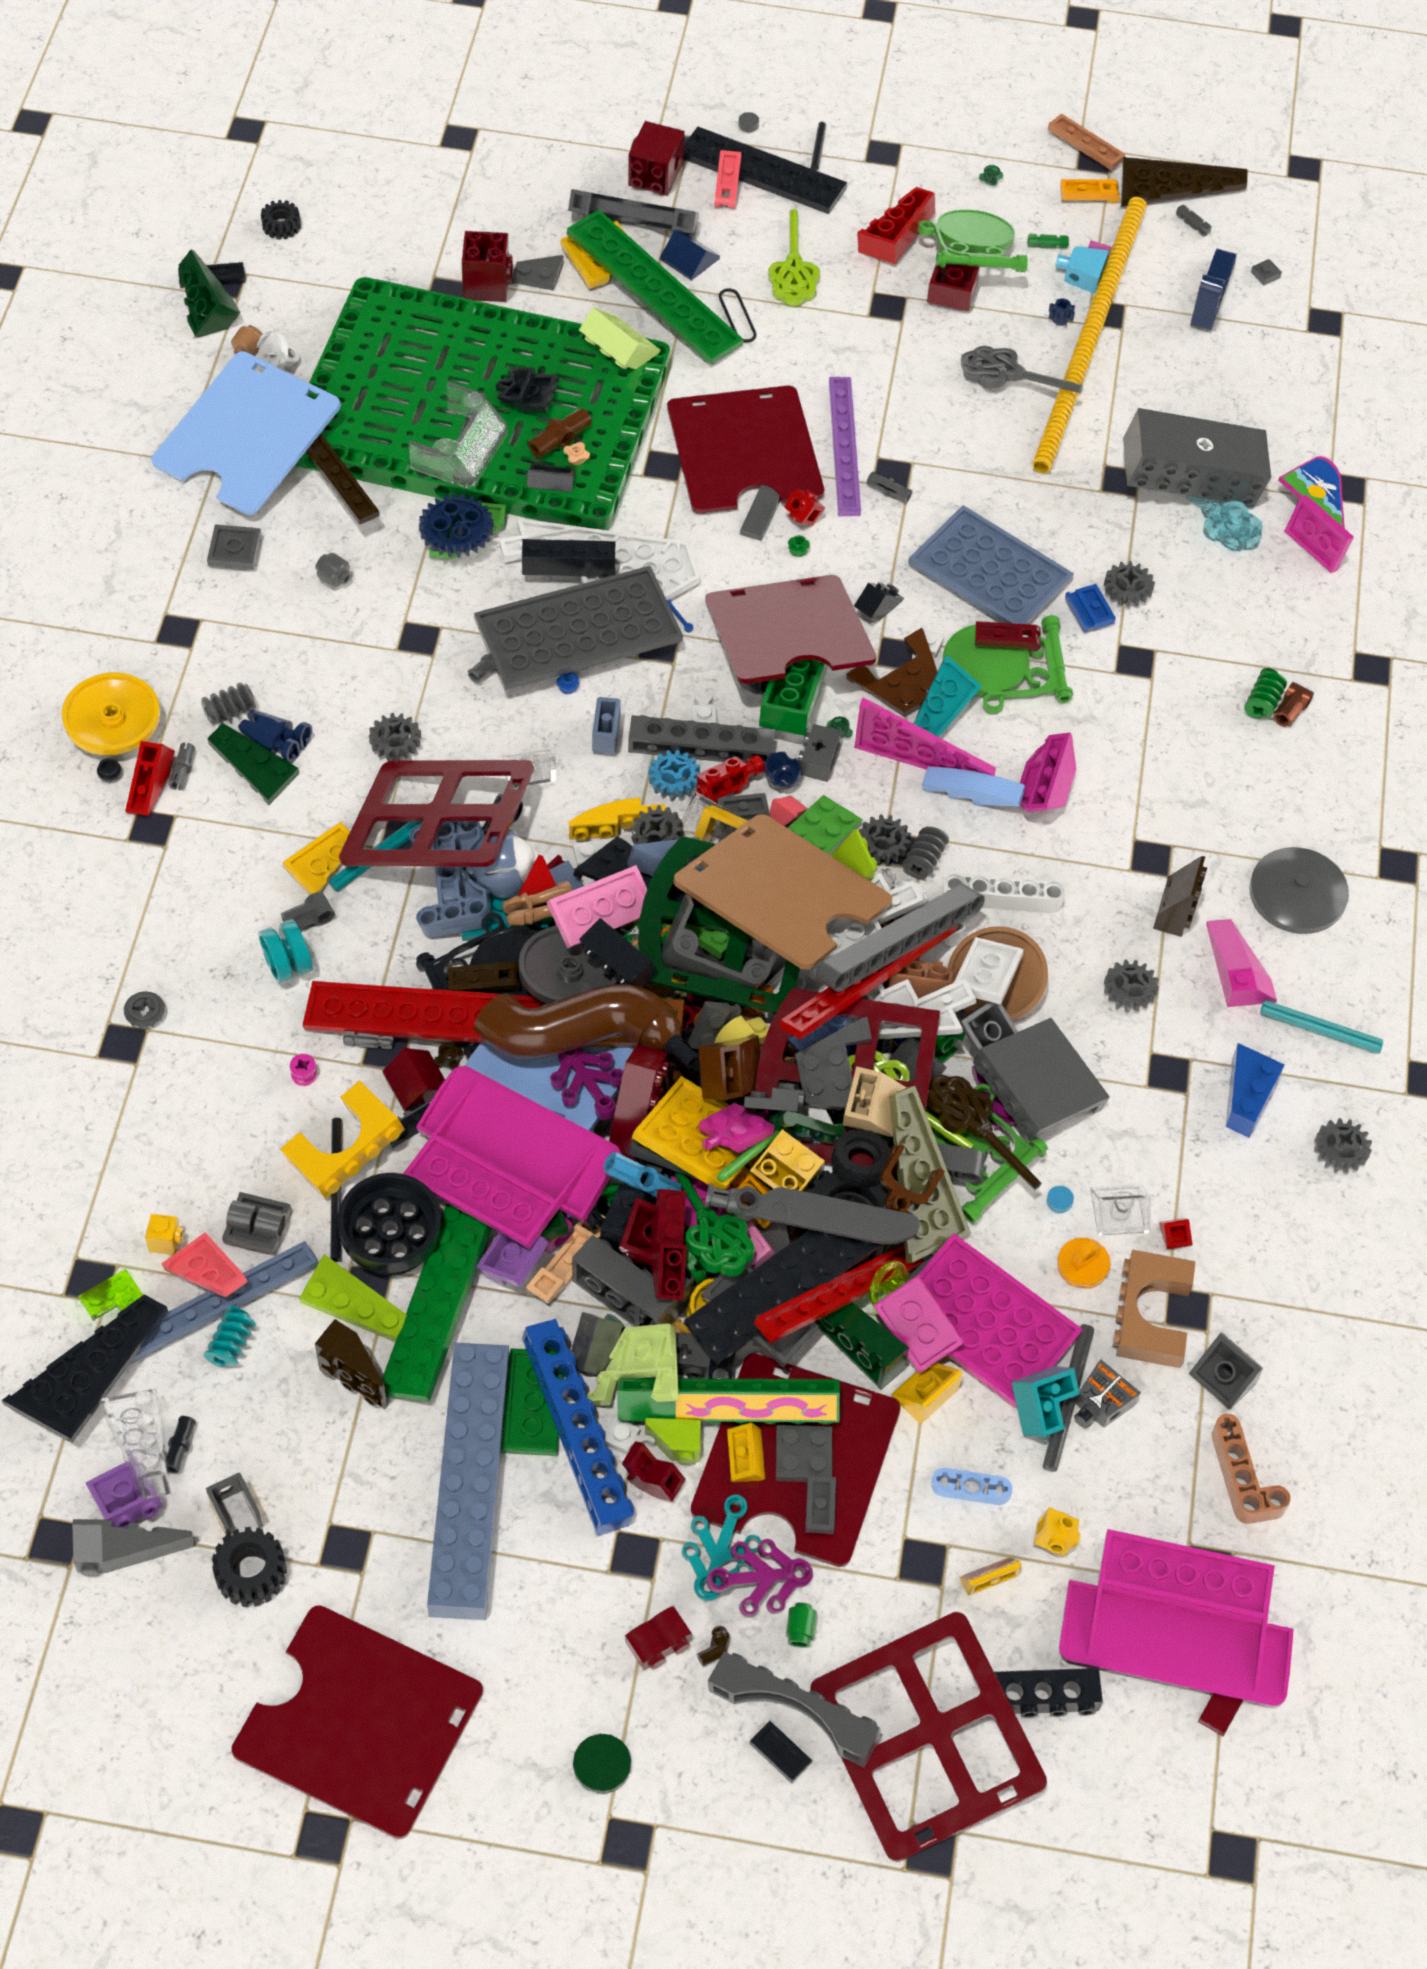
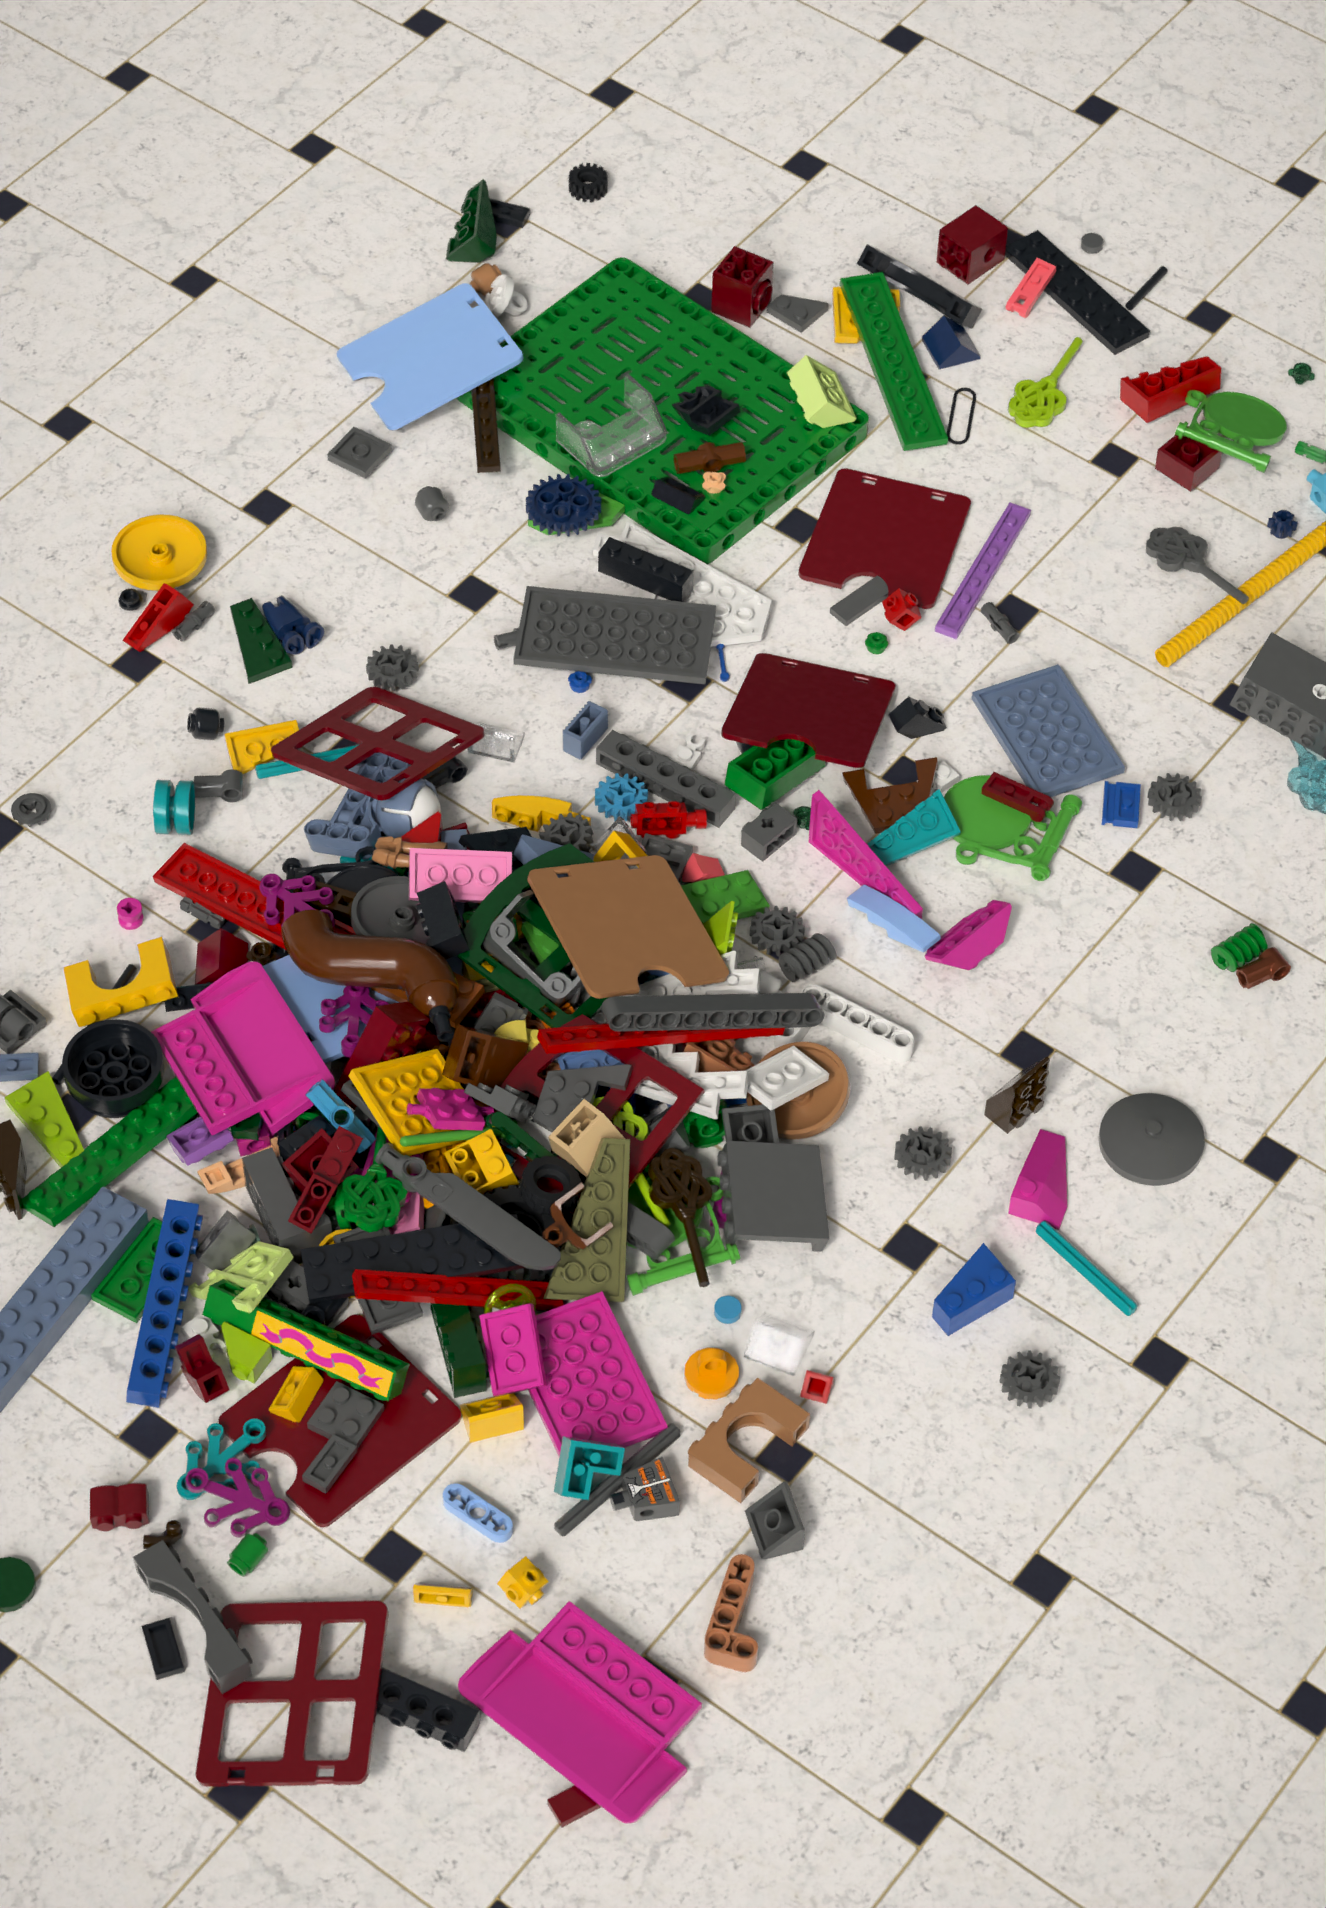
camera: 30 degrees right, 5 degrees down
dark grey piece [201,682,256,724] -> none
dark blue hair [764,751,802,789] -> none
none -> black head [187,708,224,740]
none -> magenta plant [259,874,335,928]

